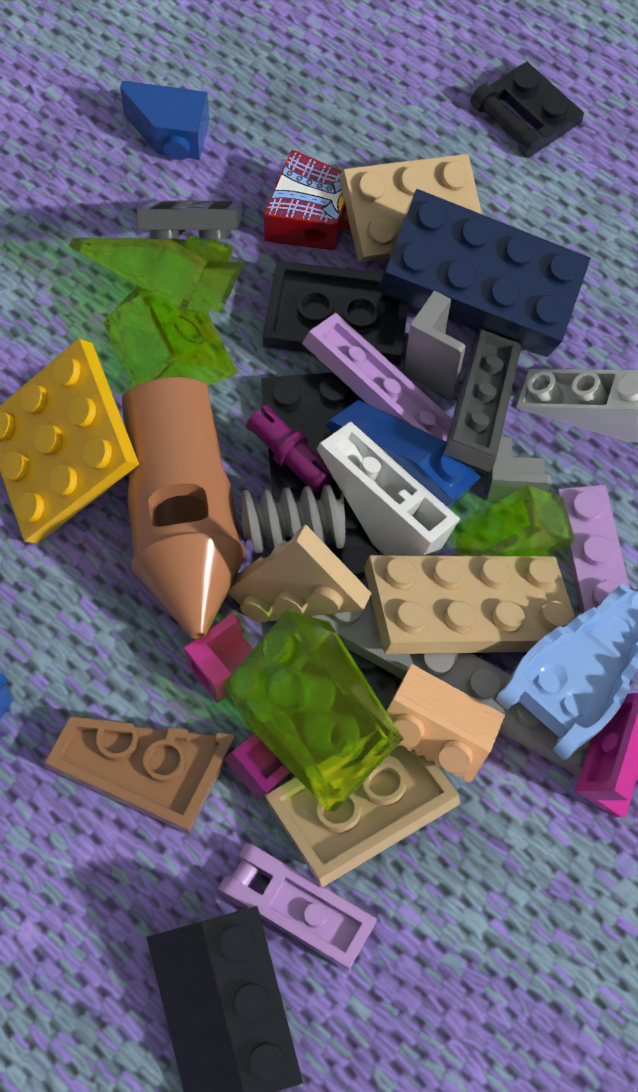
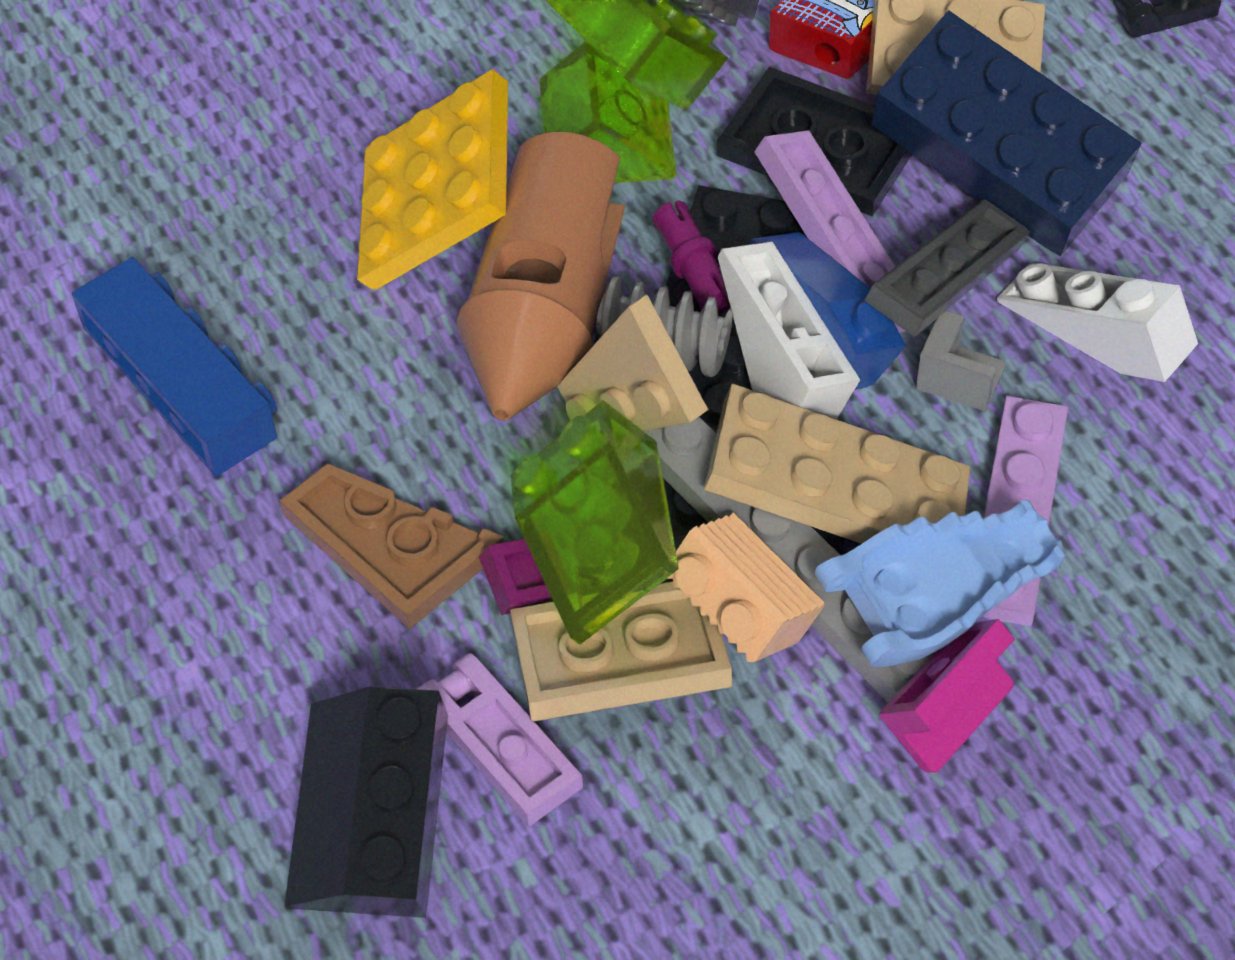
camera: 25 degrees right, 10 degrees down
dark pink panel [184,613,265,703] -> none
light grey panel [404,290,466,400] -> none
clear neon green slope [453,485,576,556] -> none

